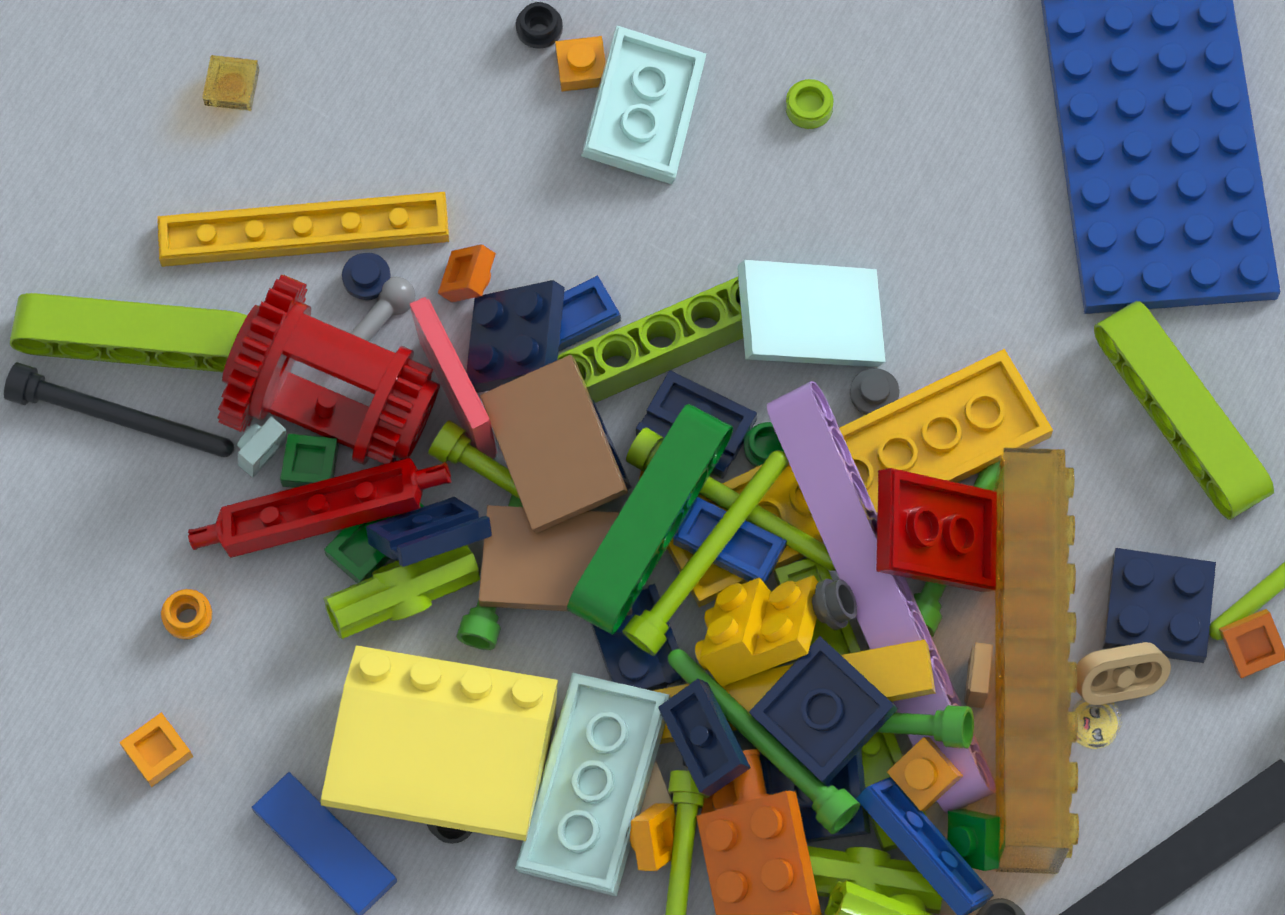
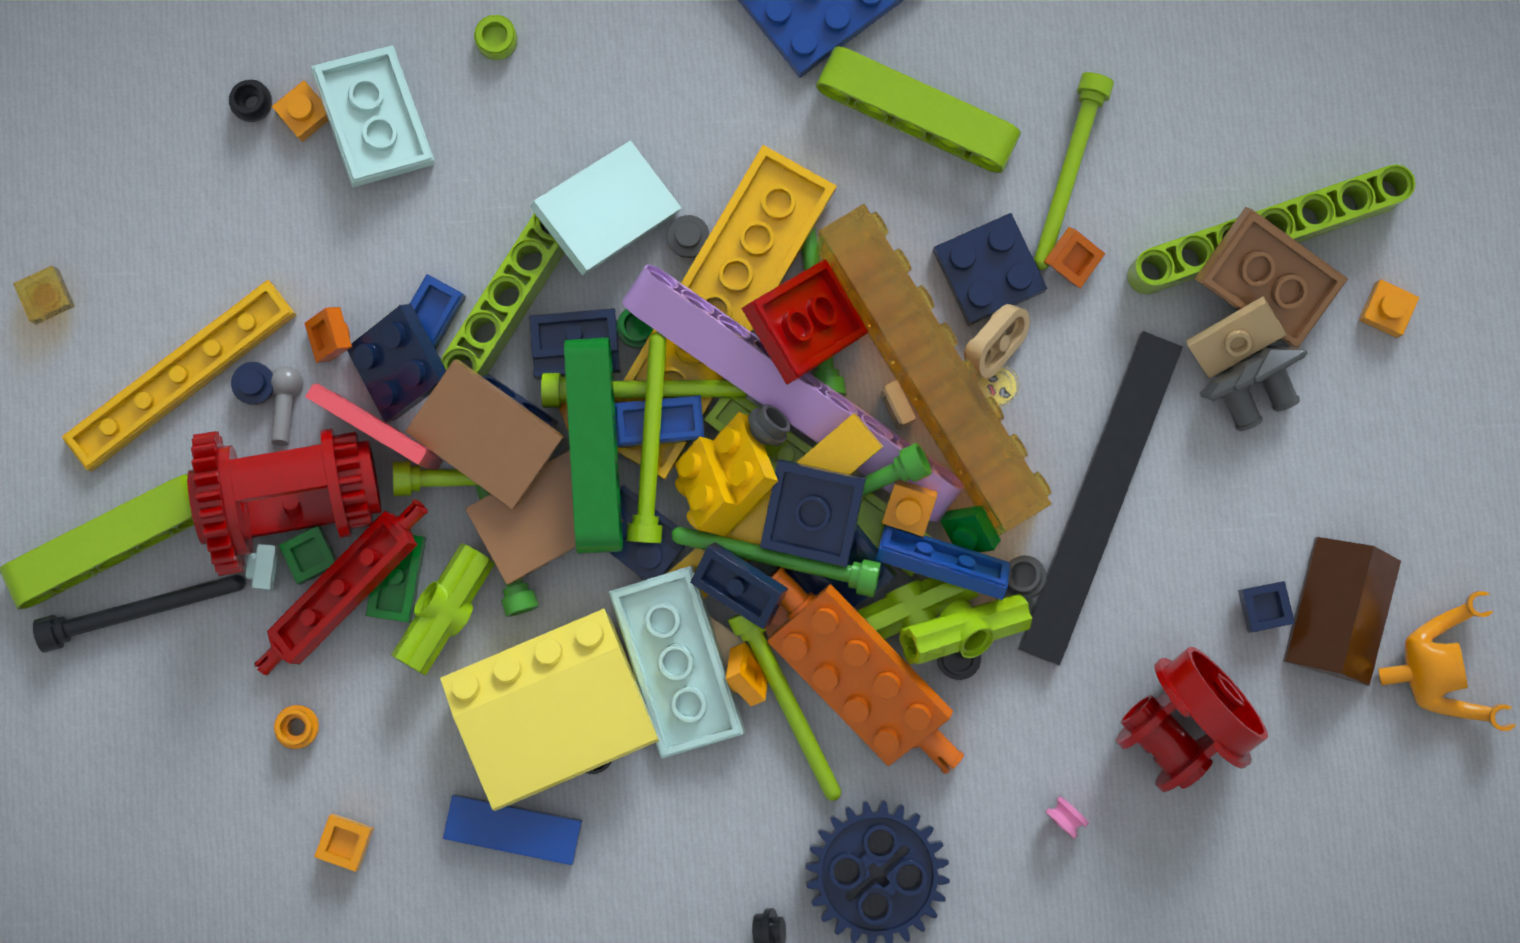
camera: 35 degrees left, 15 degrees up
dark blue plate [366,497,492,567] -> none

